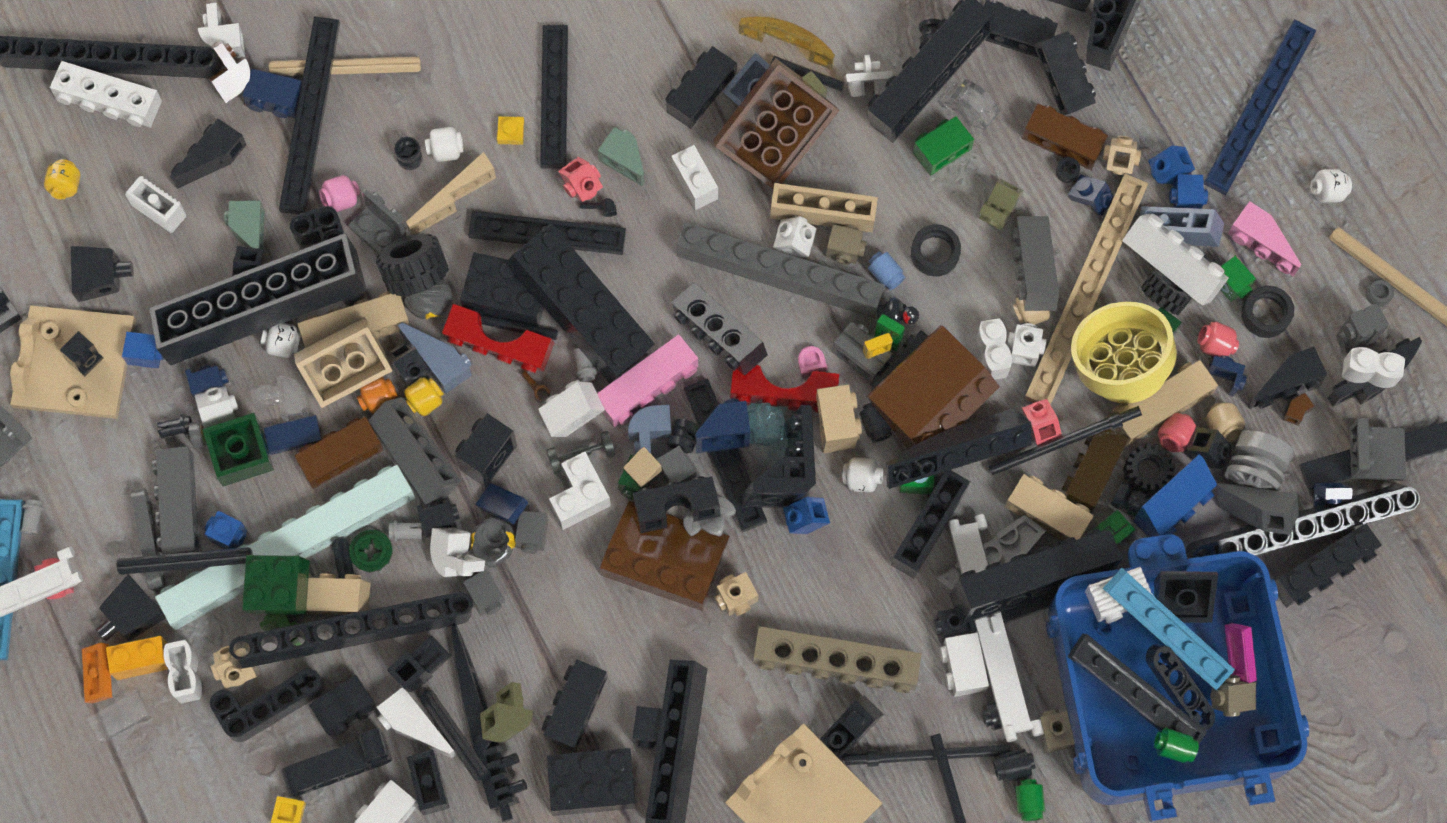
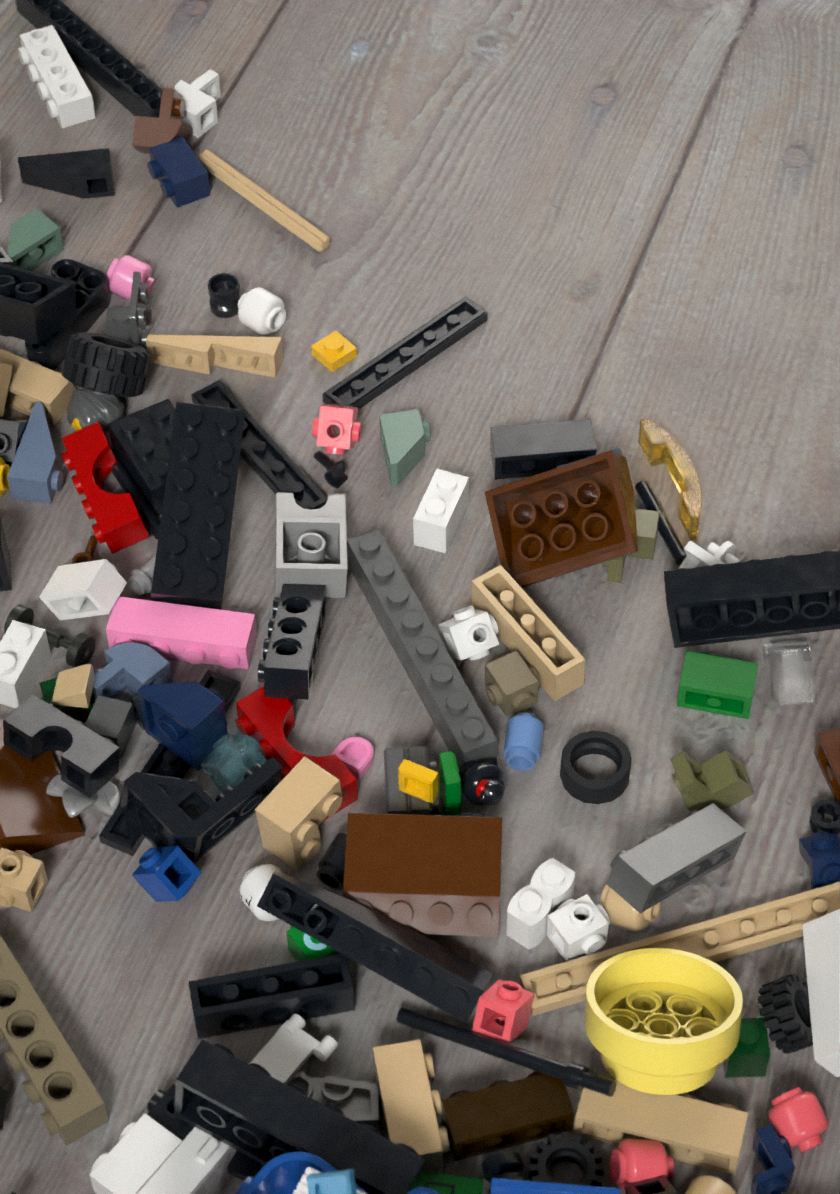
camera: 50 degrees right, 20 degrees down
black tile [279,16,340,215] -> none
none -> light grey brick [275,492,347,598]

